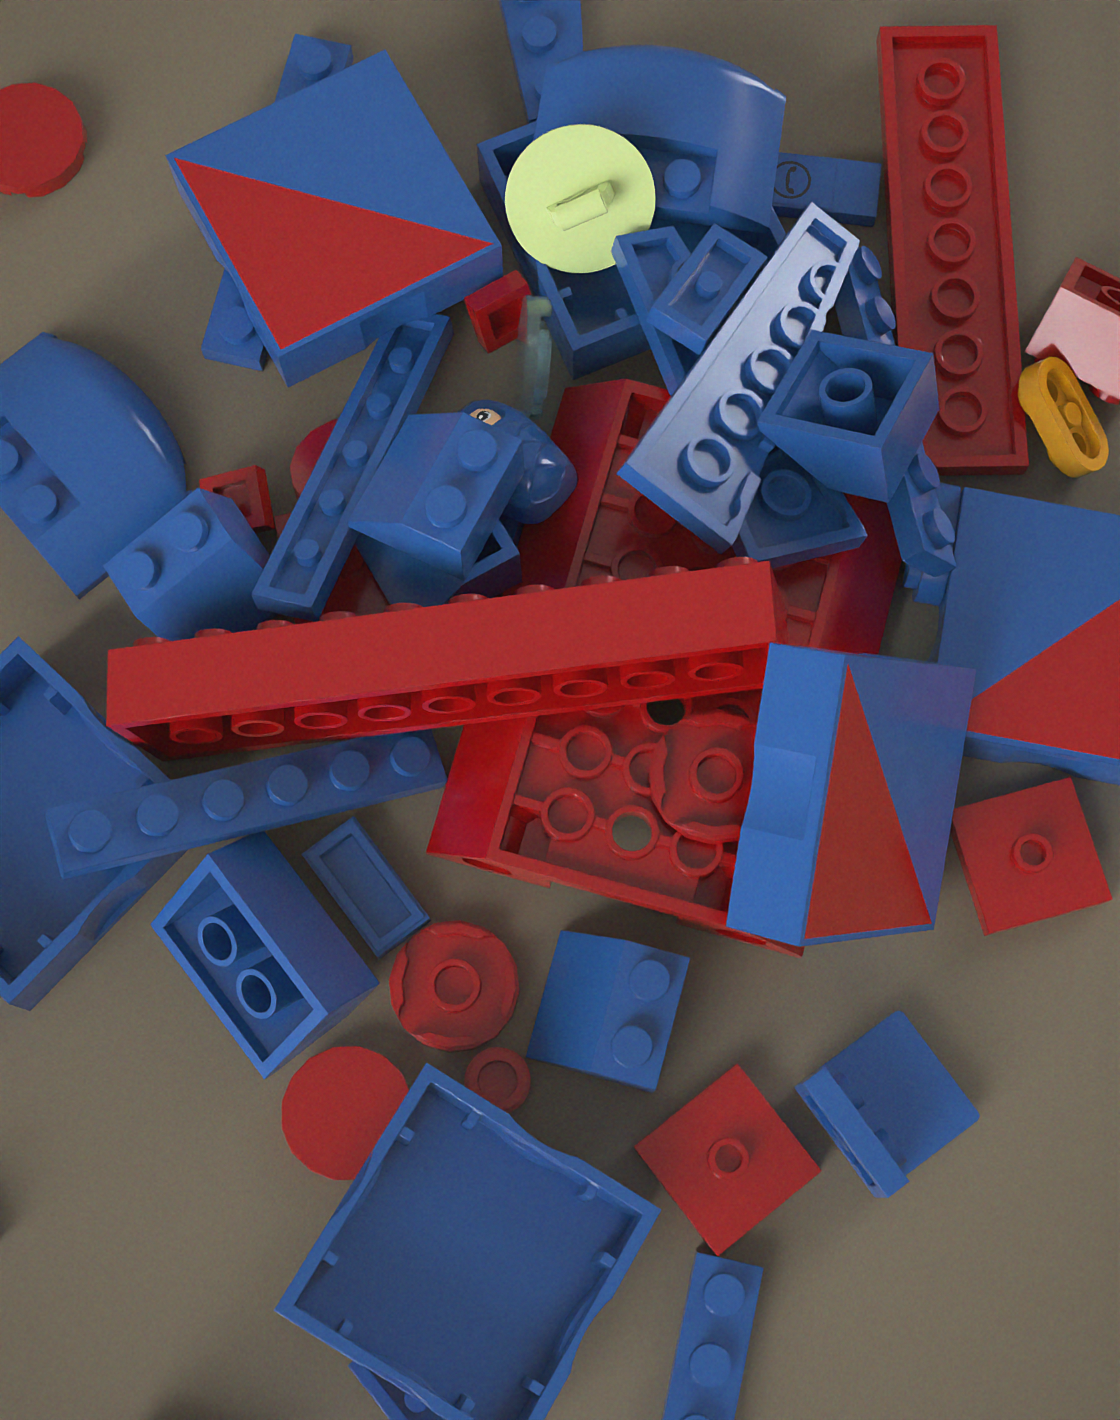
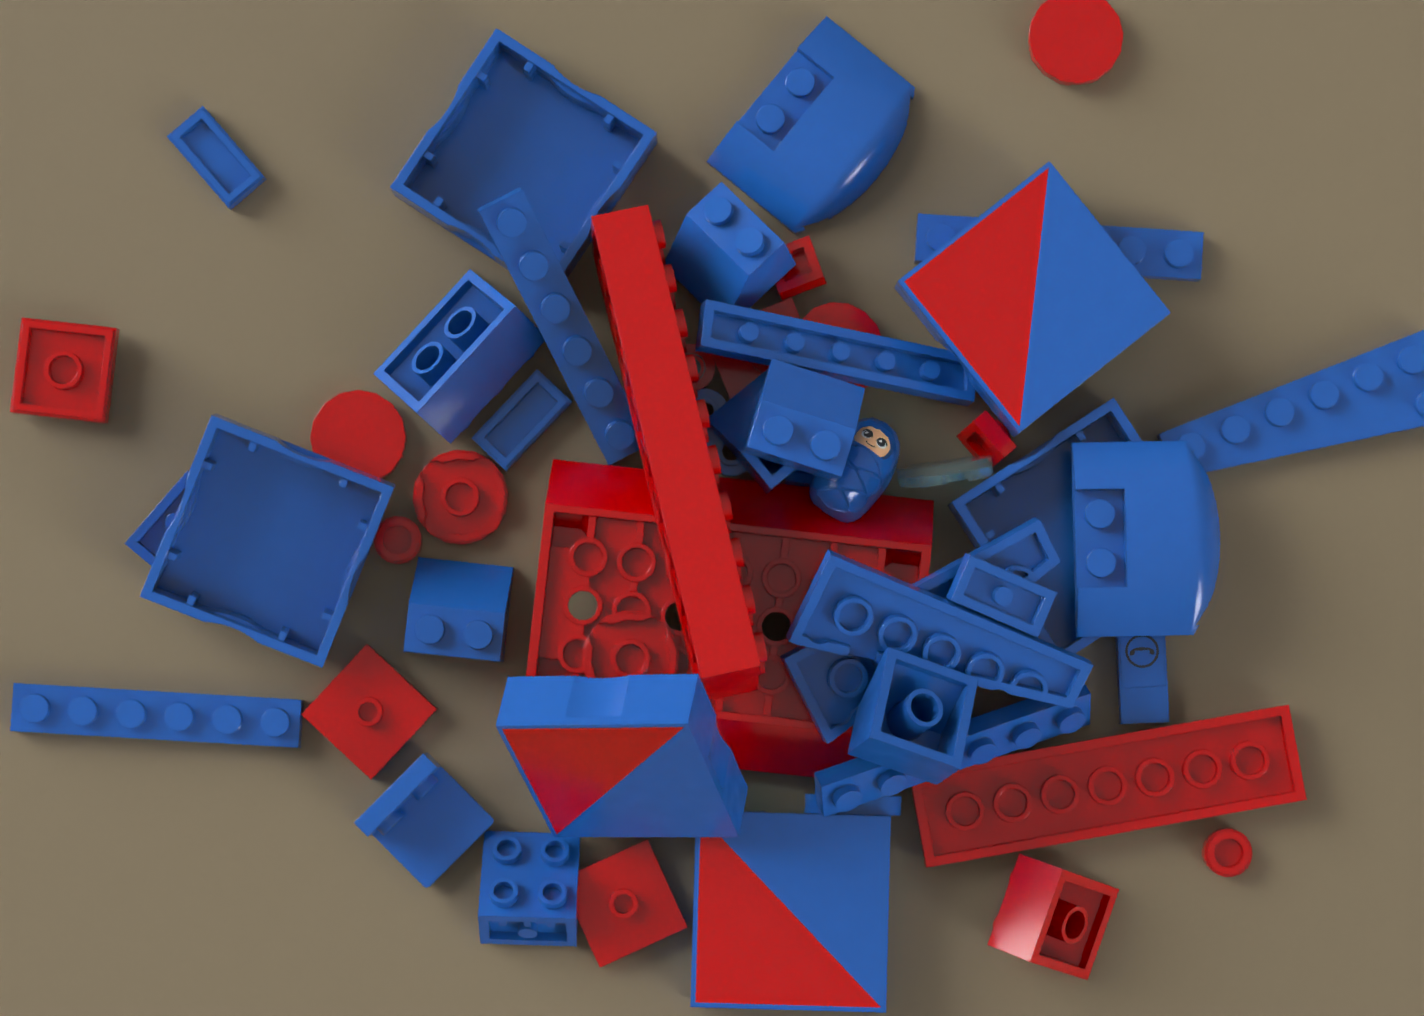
camera: 80 degrees right, 10 degrees up
yellowish green shield [505,124,656,273] -> none
light orange plate [1018,357,1109,478] -> none
none -> blue bracket [478,831,580,947]
none -> red tile [1202,828,1253,877]

